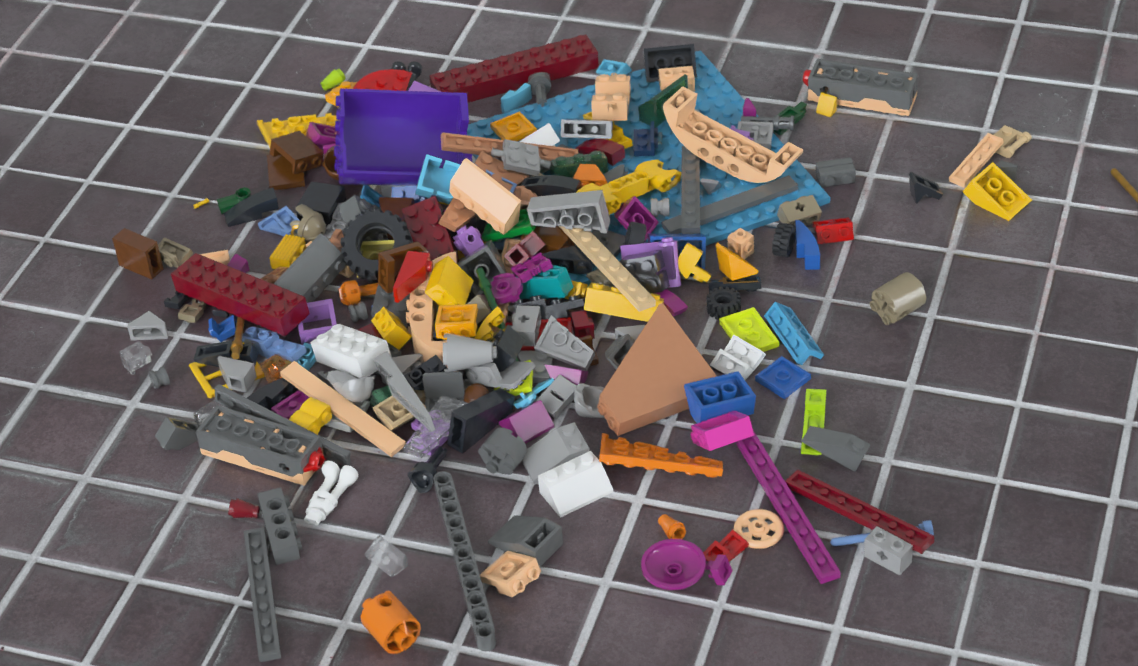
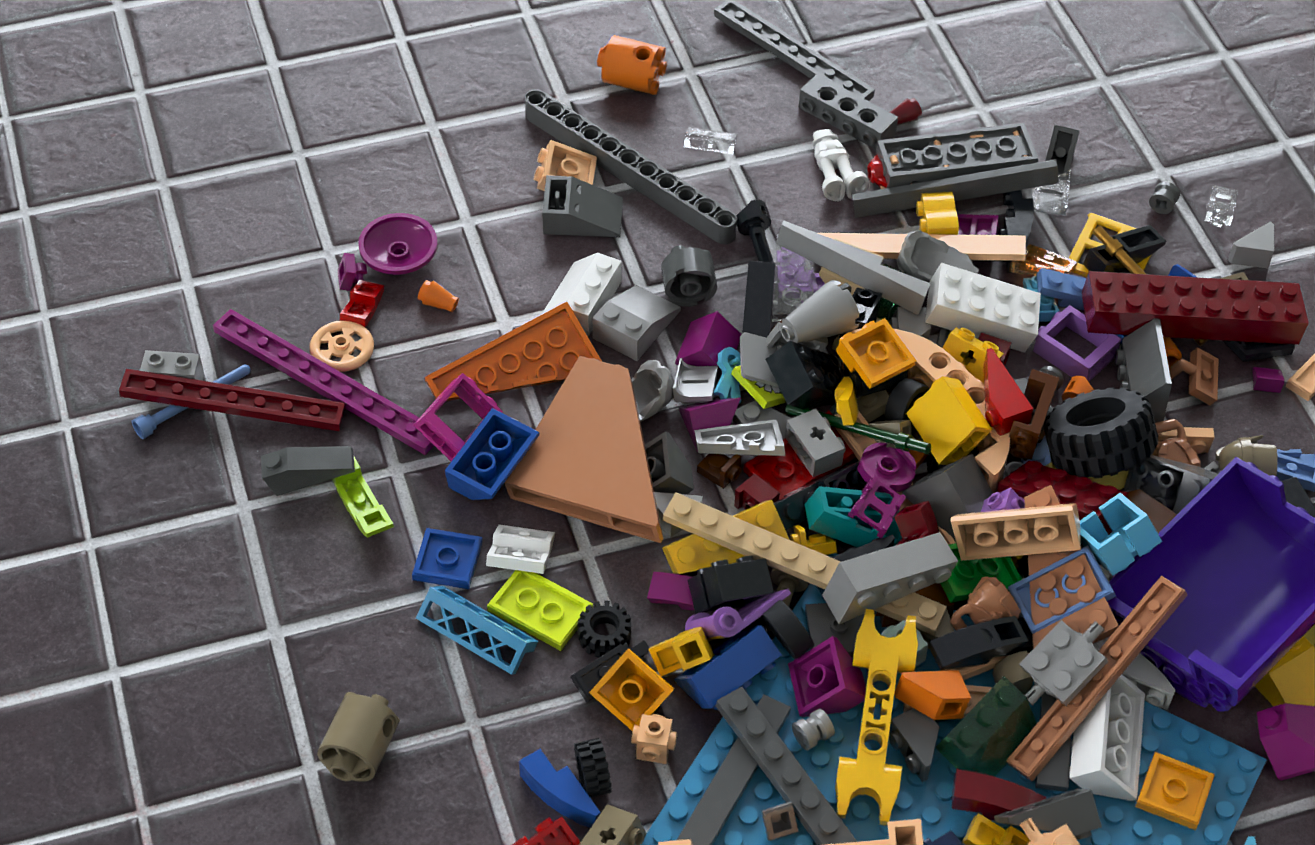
camera: 140 degrees right, 10 degrees up
light grey slope [217,356,257,393] -> none
yellow brick [269,234,306,269] -> none

